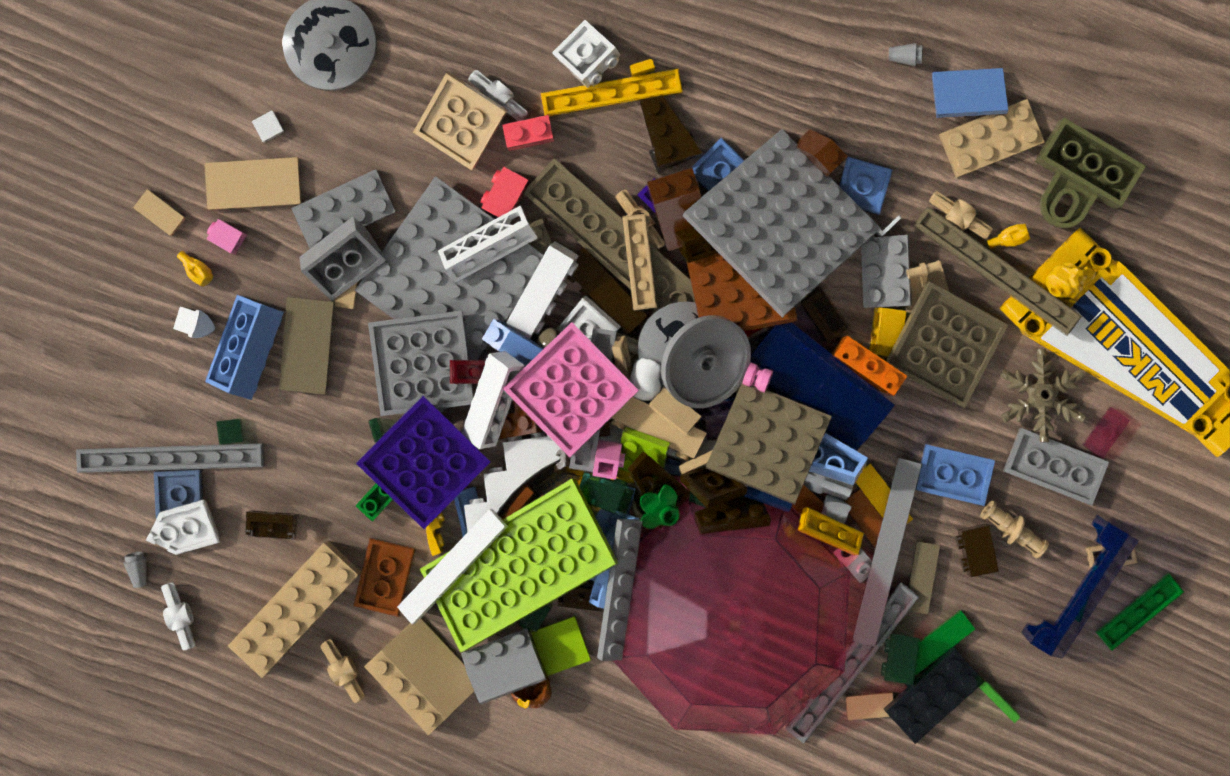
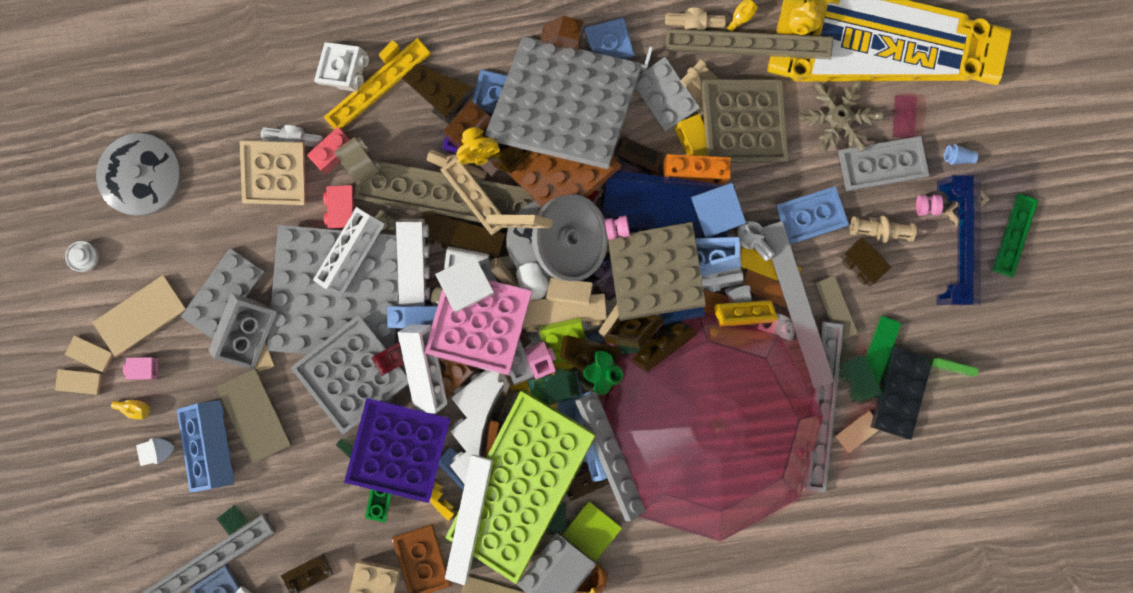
camera: 35 degrees left, 5 degrees down
white tile [252,110,284,143] -> none
none -> white plate [65,241,99,272]
none -> tan tile [65,336,113,372]
none -> dark tan brick [334,137,382,186]
none -> white tile [435,255,494,314]
none -> yellow plate [456,127,500,165]
none -> tan tile [486,215,553,228]
none -> medium blue tile [691,183,746,238]
none -> white axle [736,220,774,261]
none -> bright pink wheel [916,195,943,216]
none -> light blue cone [944,144,978,165]

